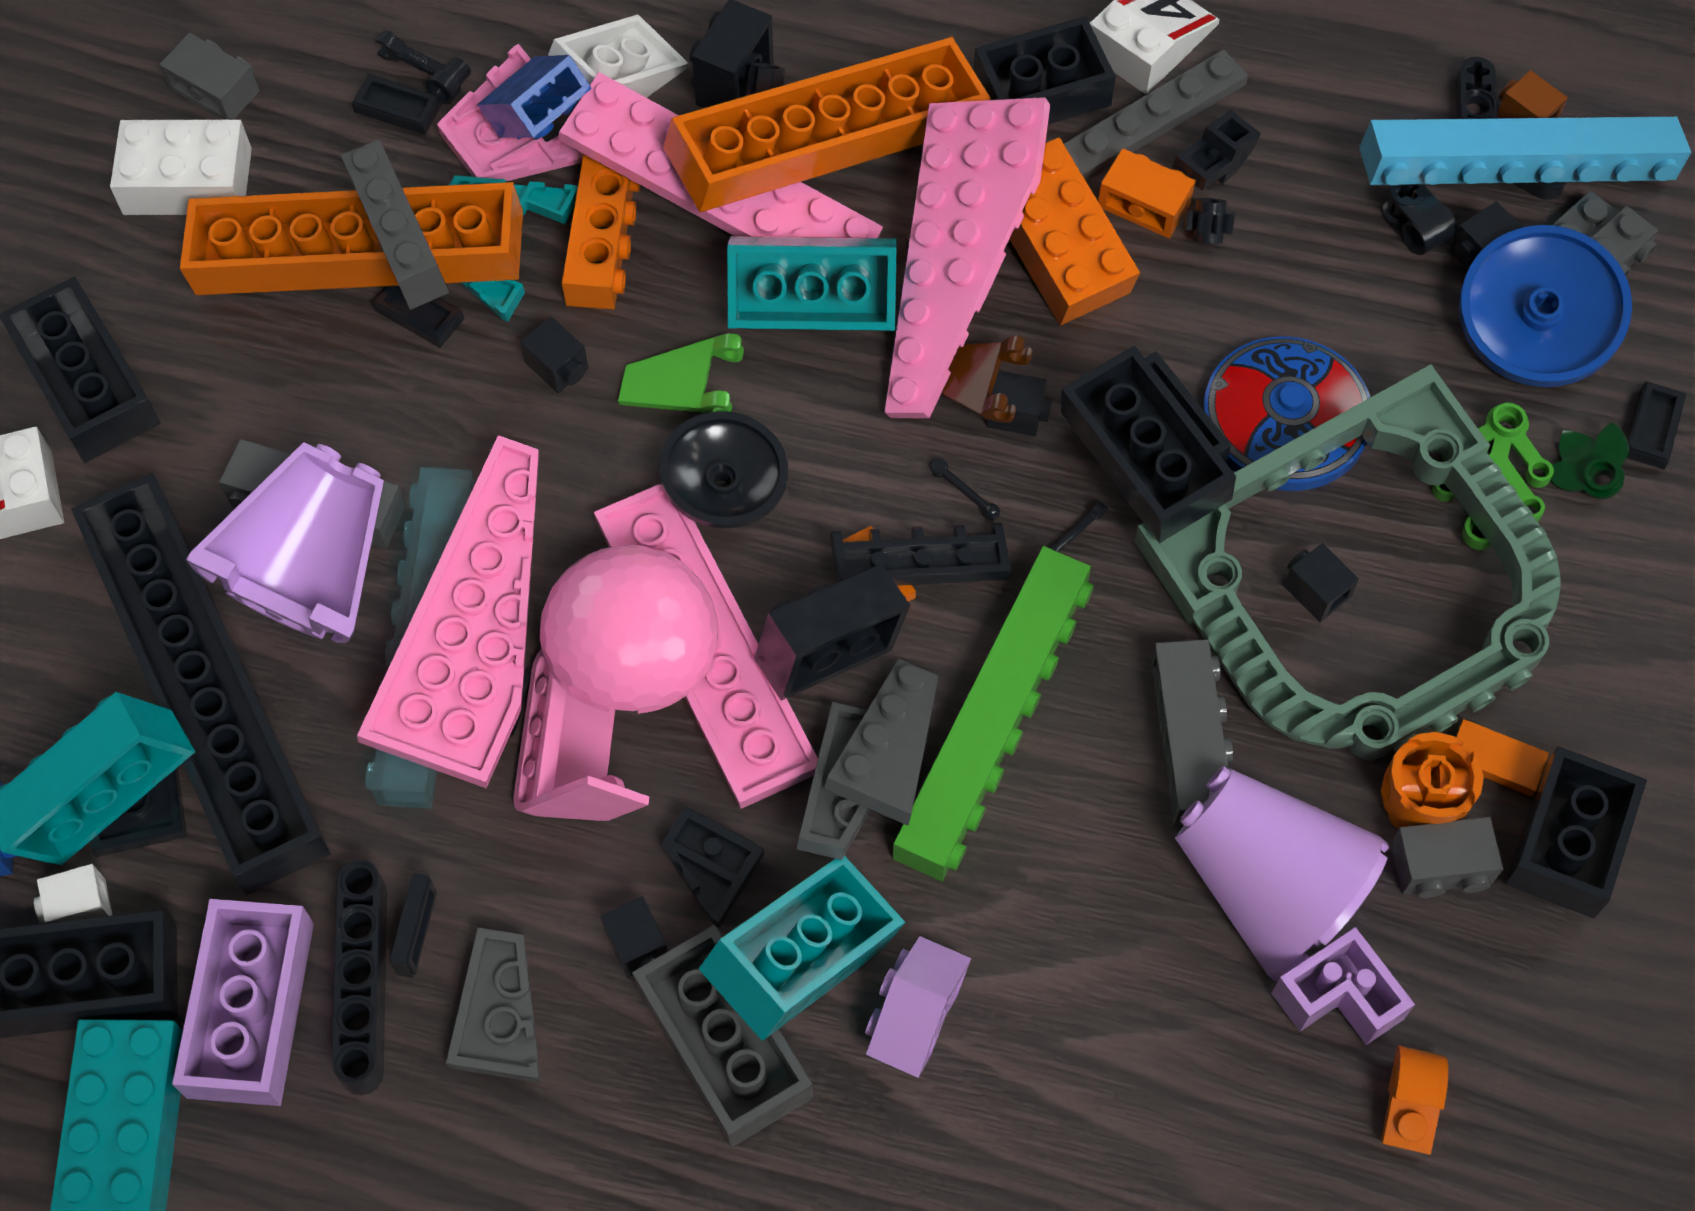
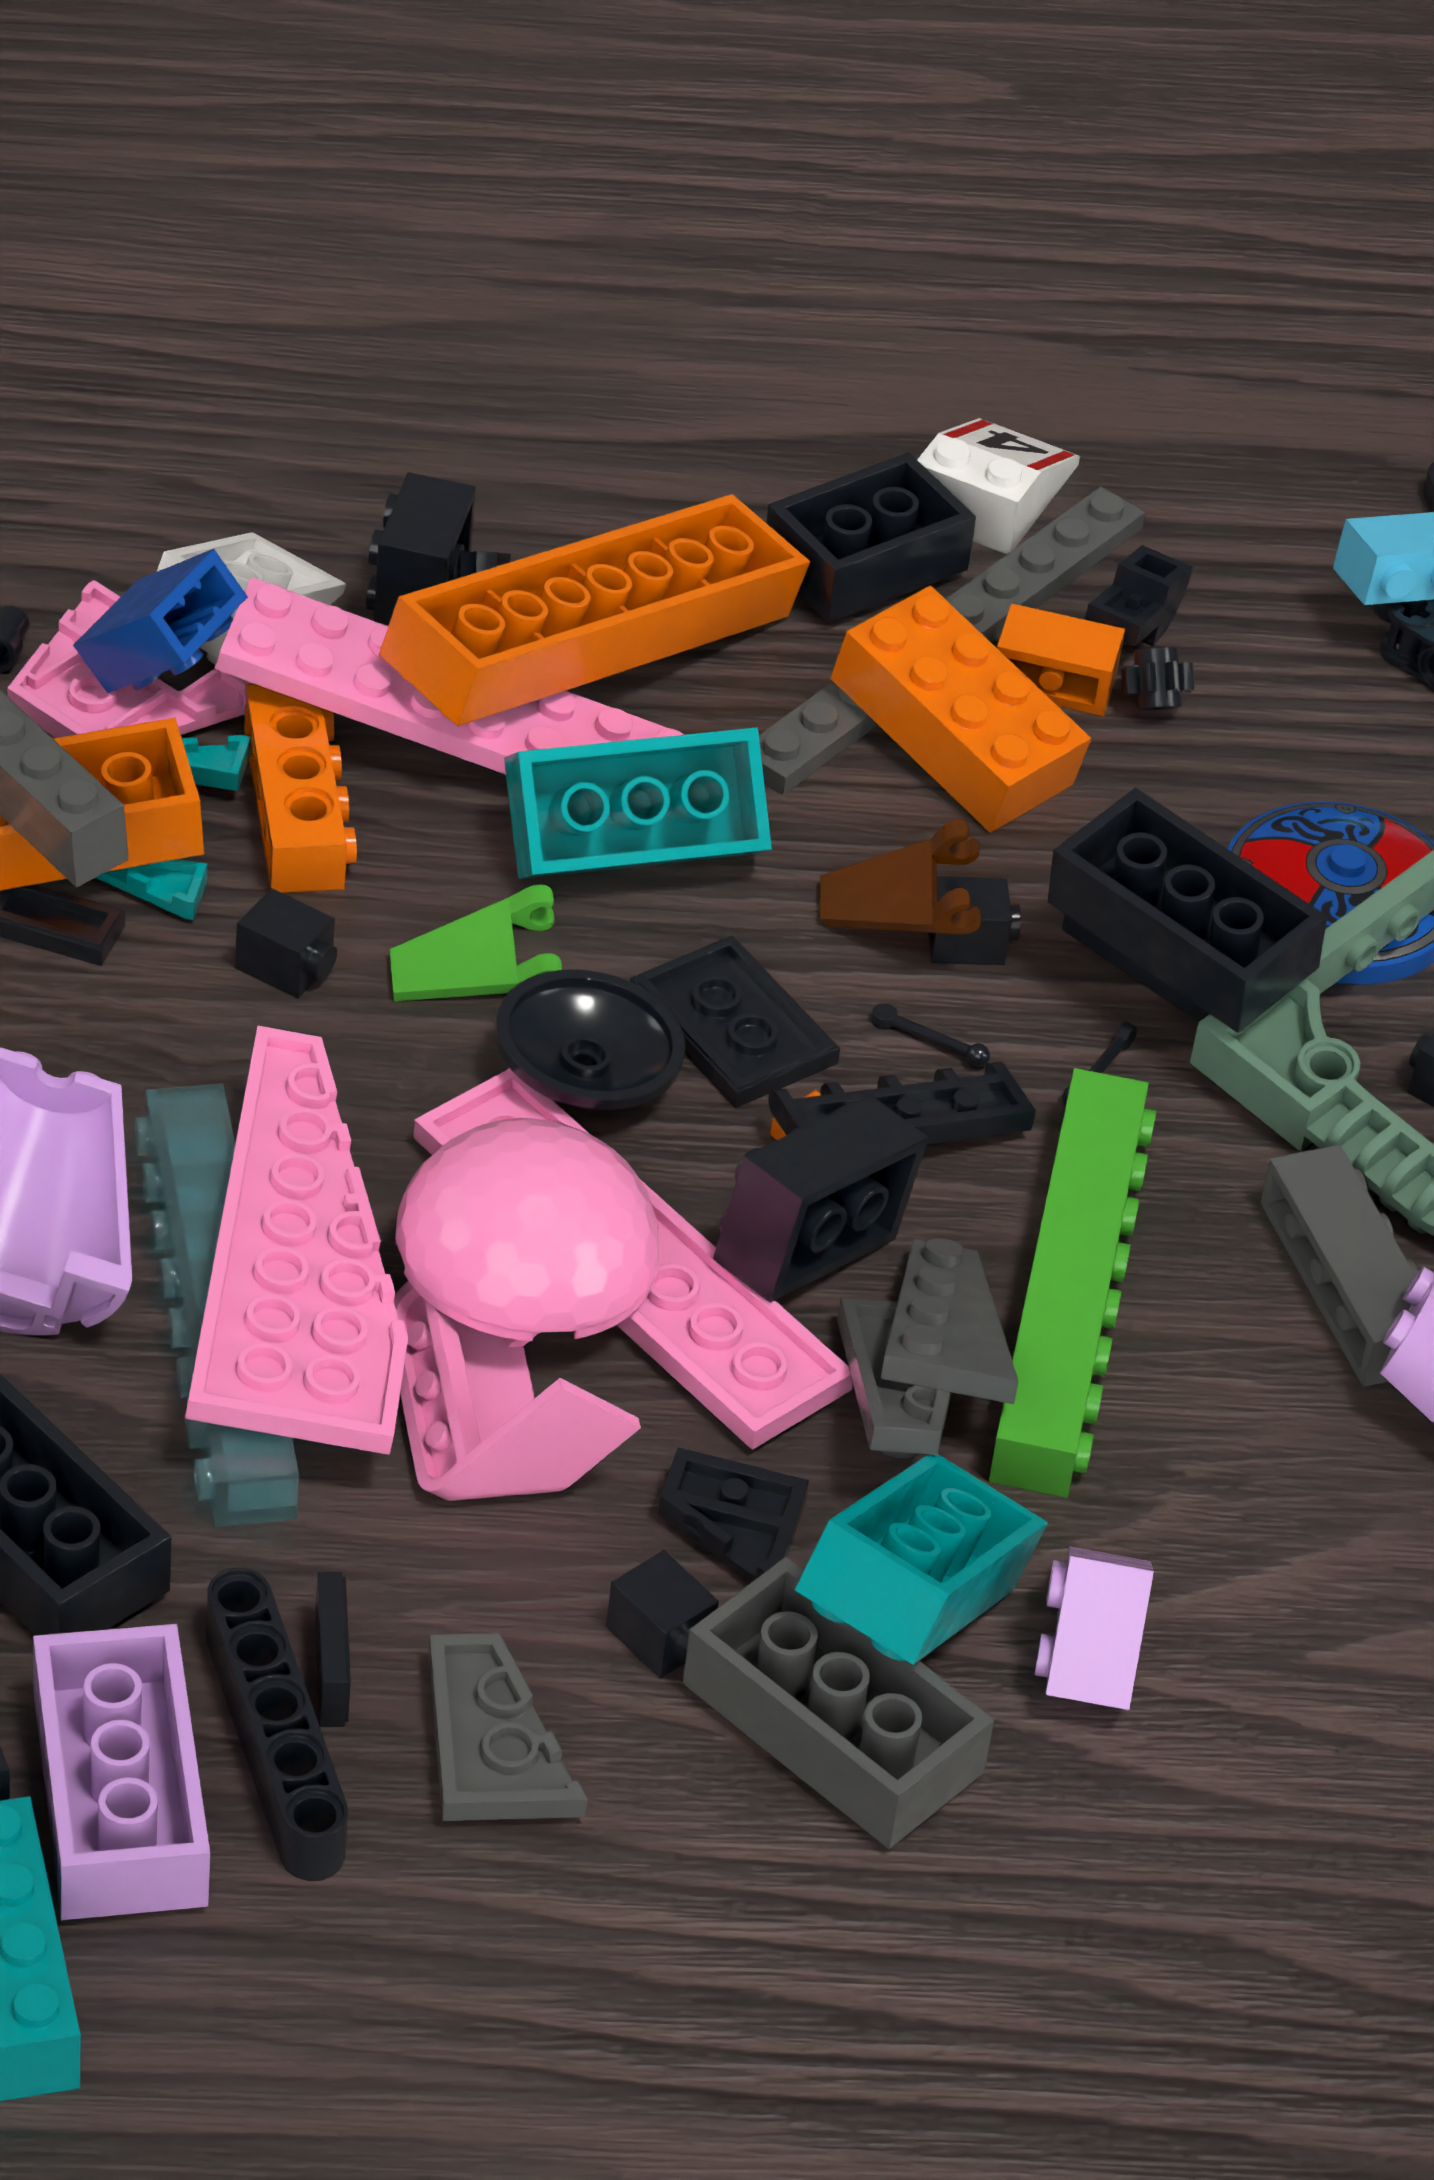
camera: 20 degrees left, 20 degrees down
bright pink wing [885,98,1050,418] -> none
none -> black tile [630,935,840,1108]

